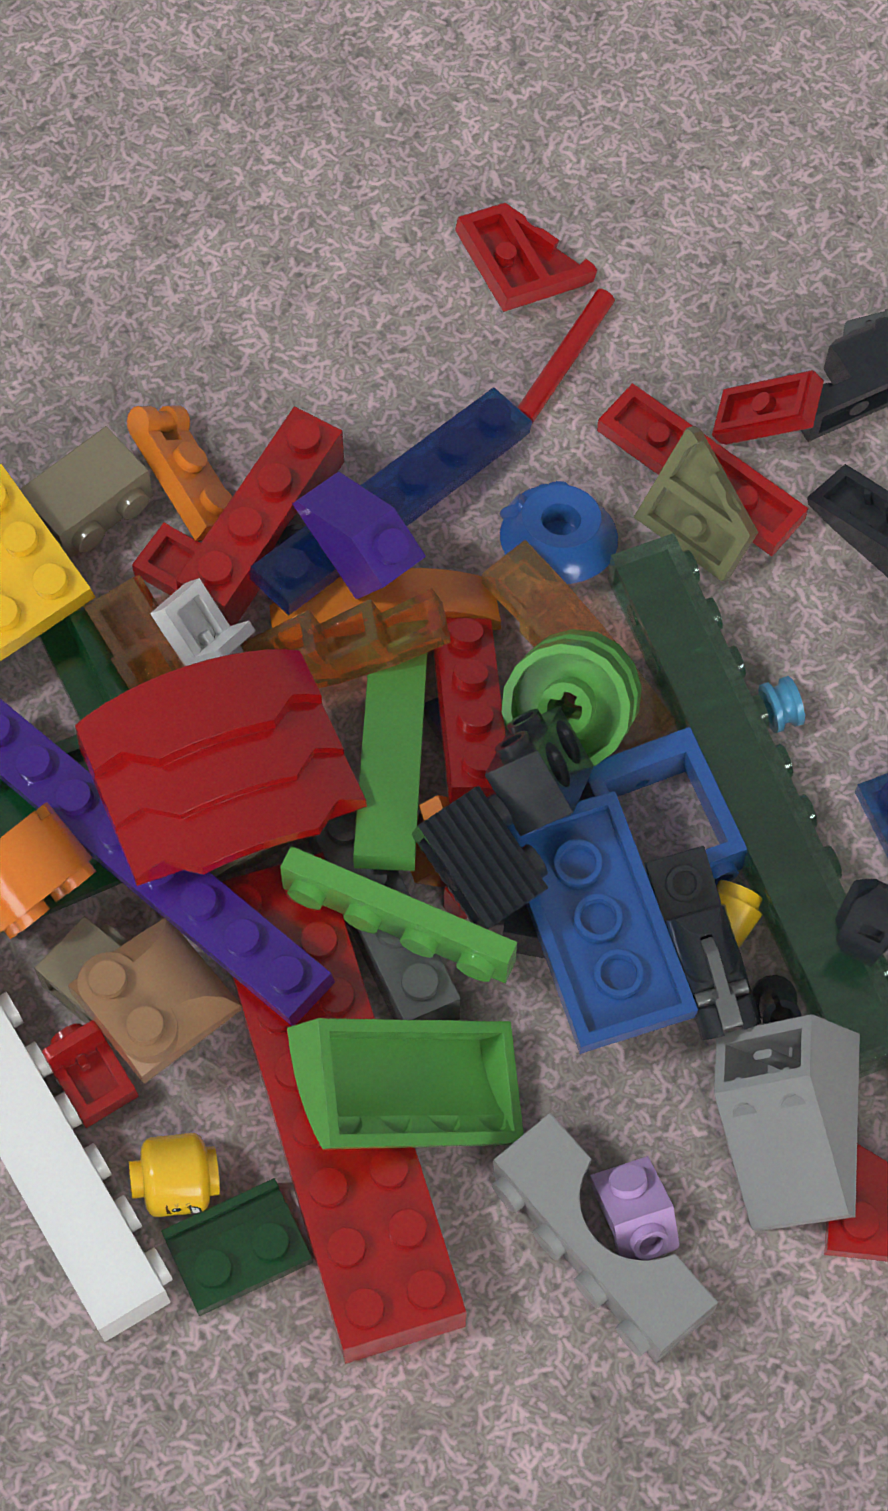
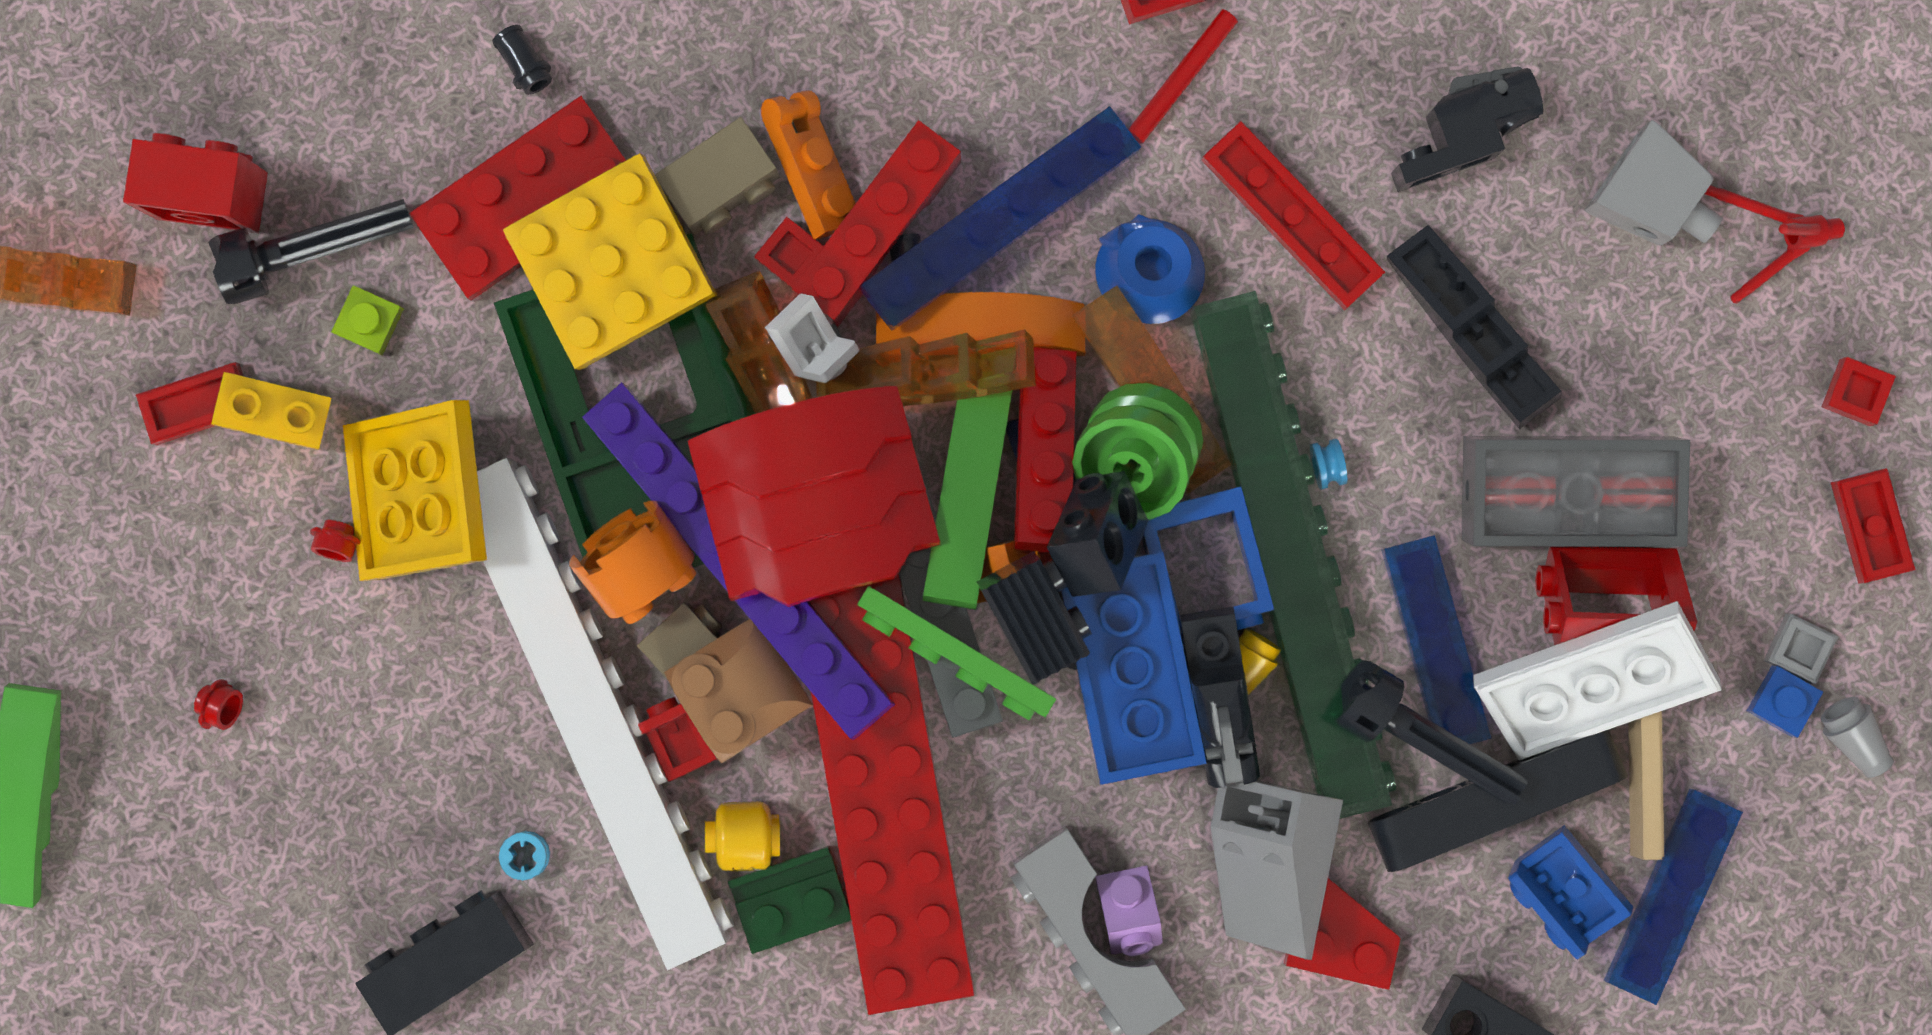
camera: 10 degrees right, 20 degrees up
bright green slope [287,1018,524,1149] -> none
dark purple slope [292,472,426,599] -> none
olive wing [634,426,758,581] -> none
red plate [712,370,824,445] -> none
black pin [751,975,802,1024] -> none

